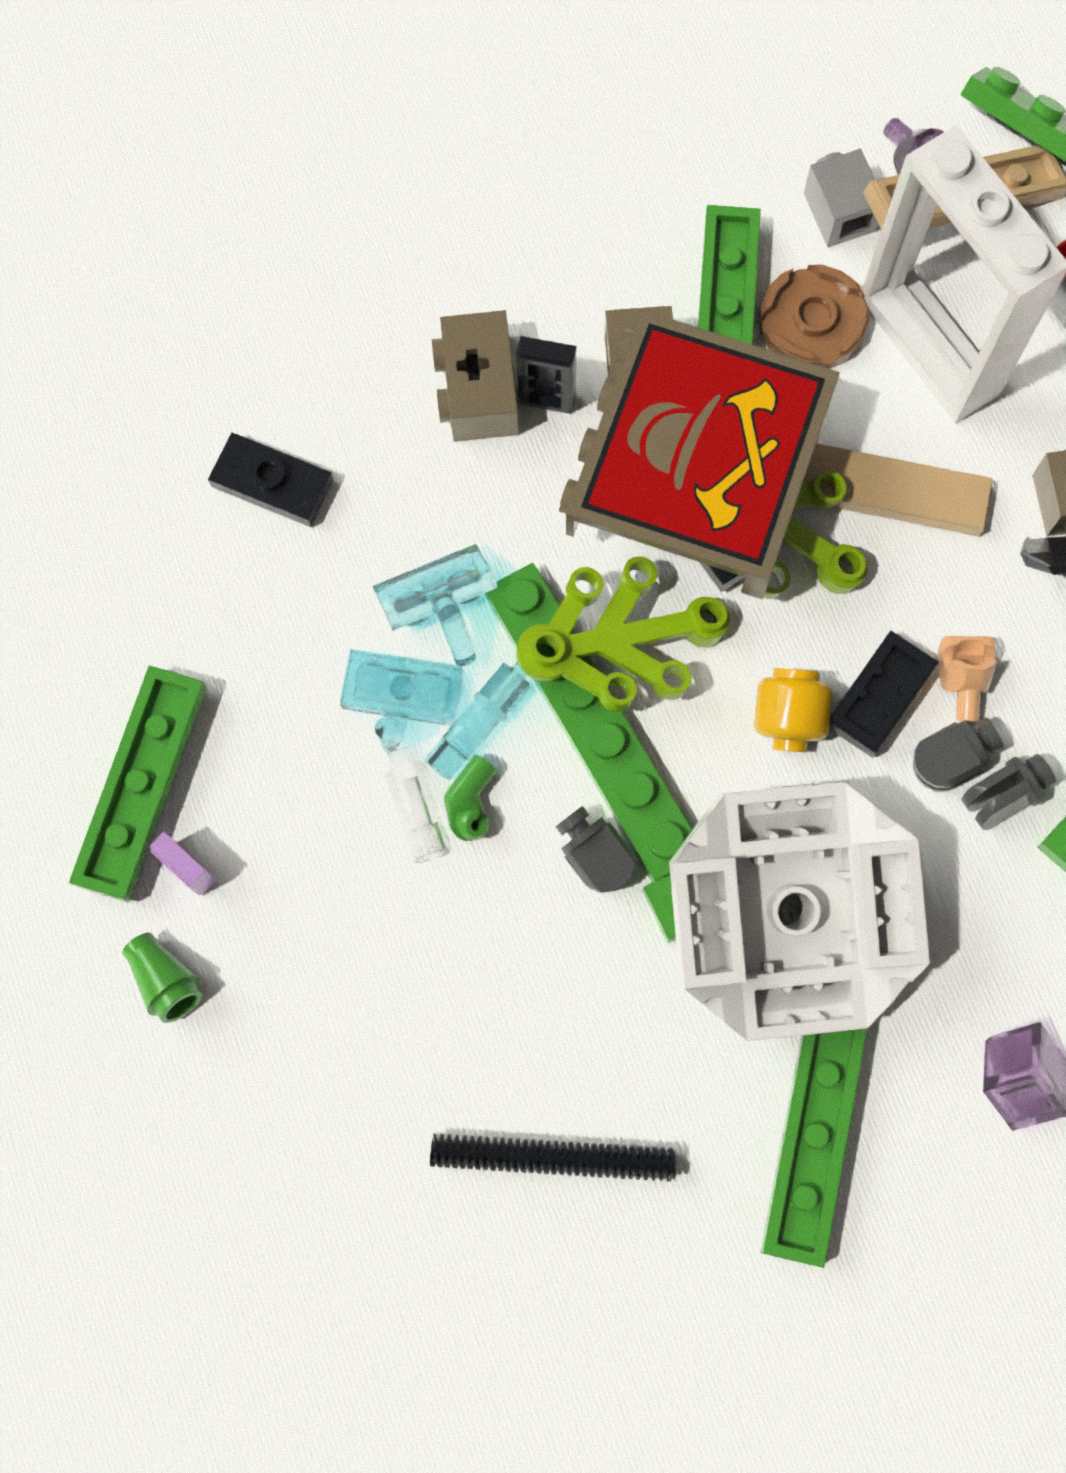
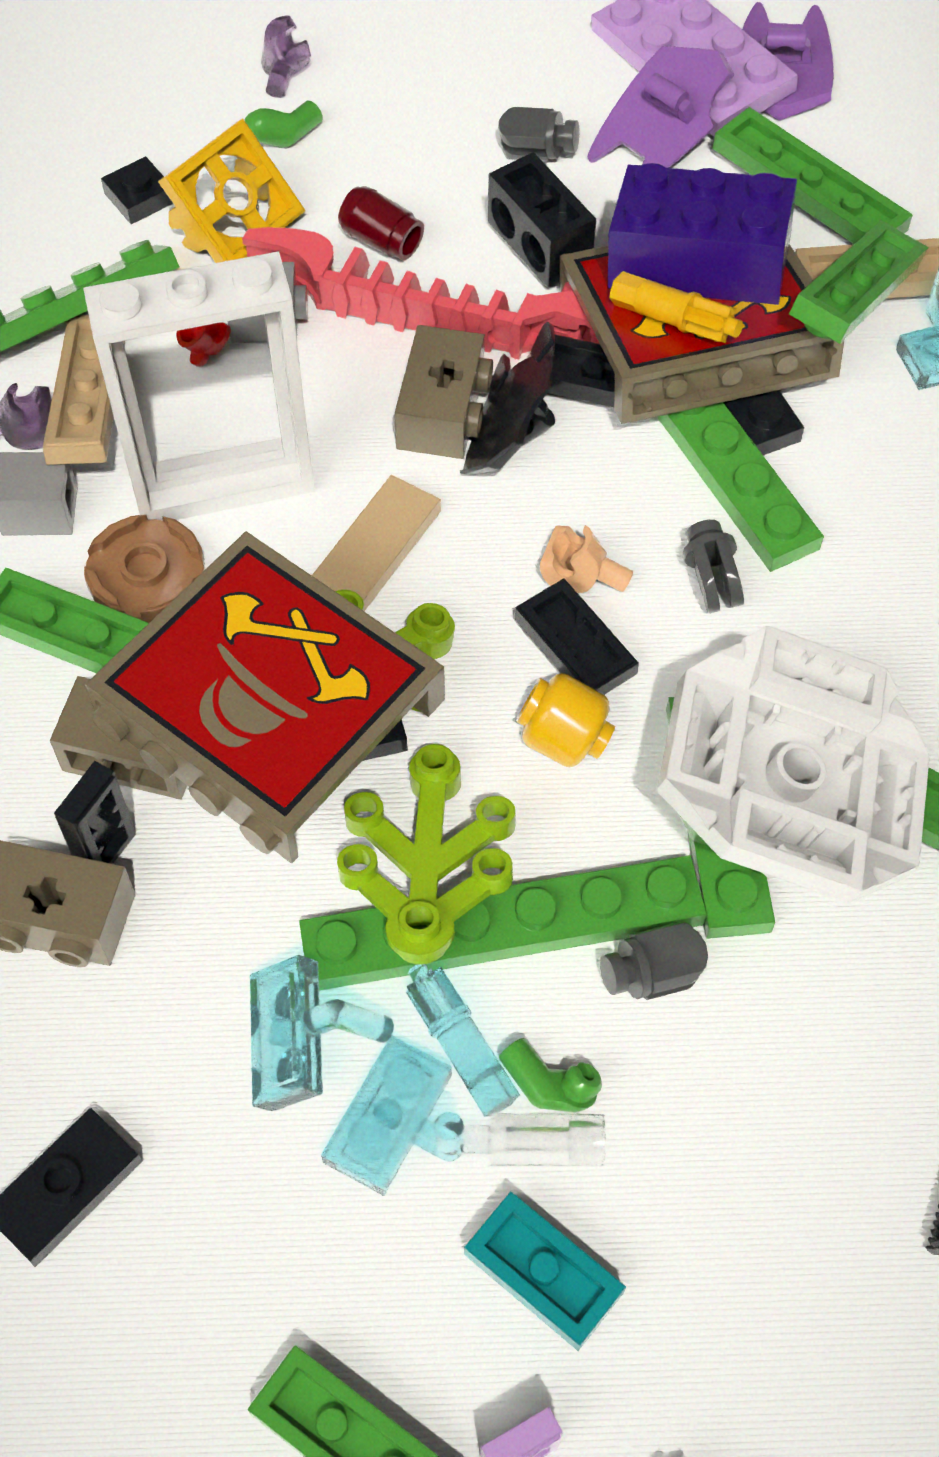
camera: 75 degrees left, 15 degrees down
dark grey arm [913,718,1004,792] -> none
none -> teal plate [464,1191,626,1352]

